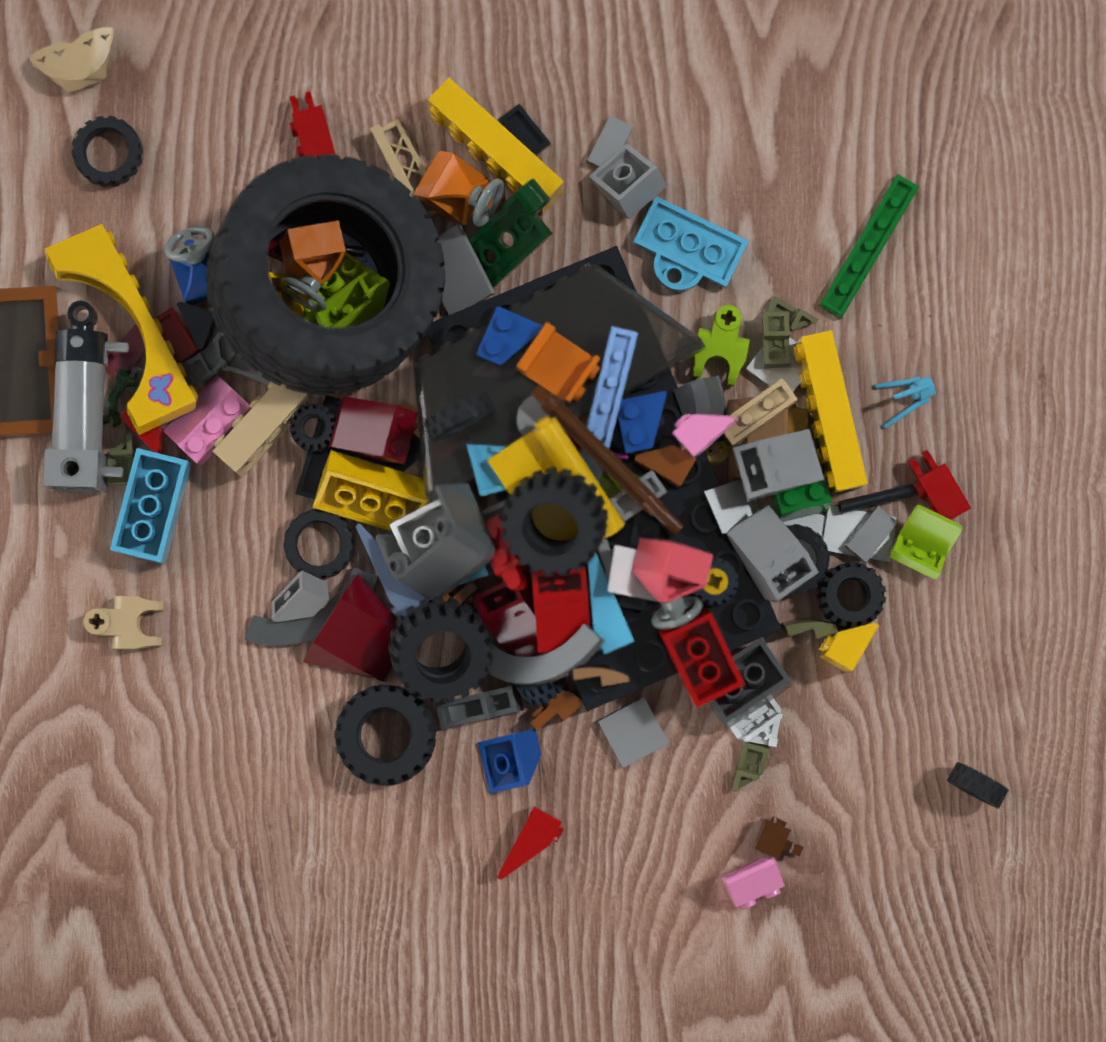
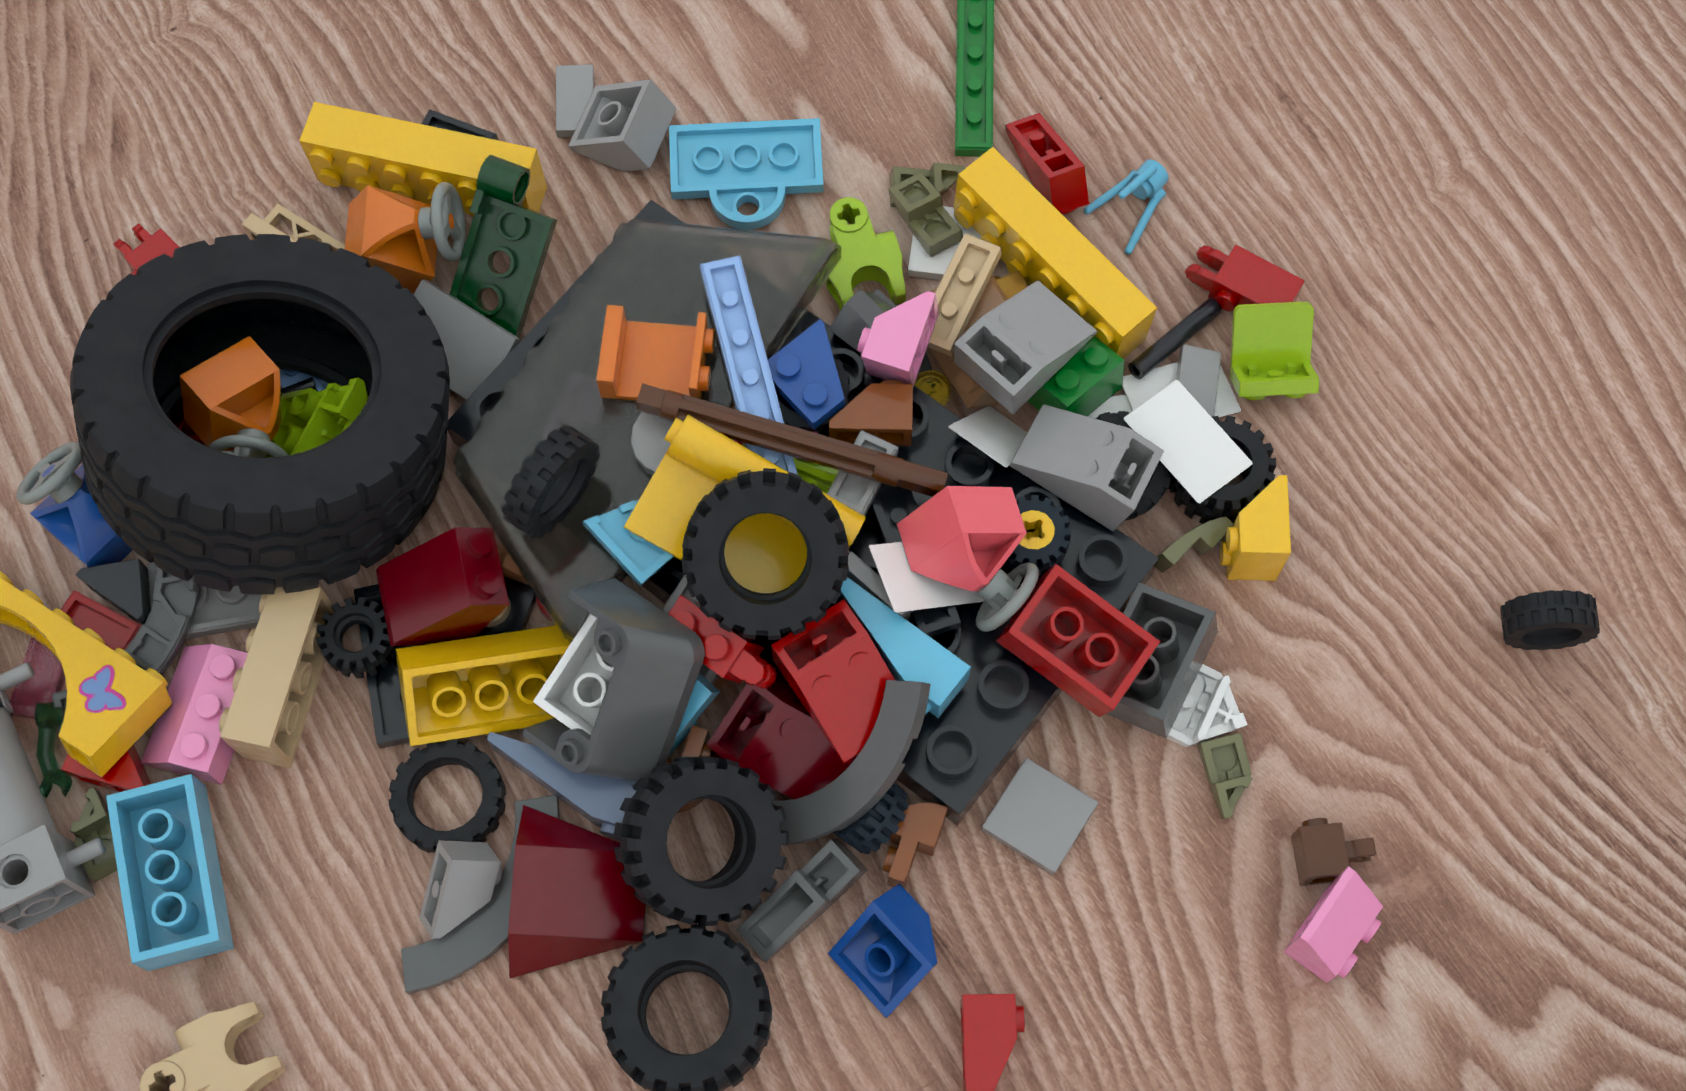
camera: 25 degrees left, 15 degrees down
blue wing [476,306,544,367] -> none
medium nougat slope [572,668,629,686] -> none
none -> red slope [1005,113,1089,214]
none -> white sticker [1124,380,1253,504]

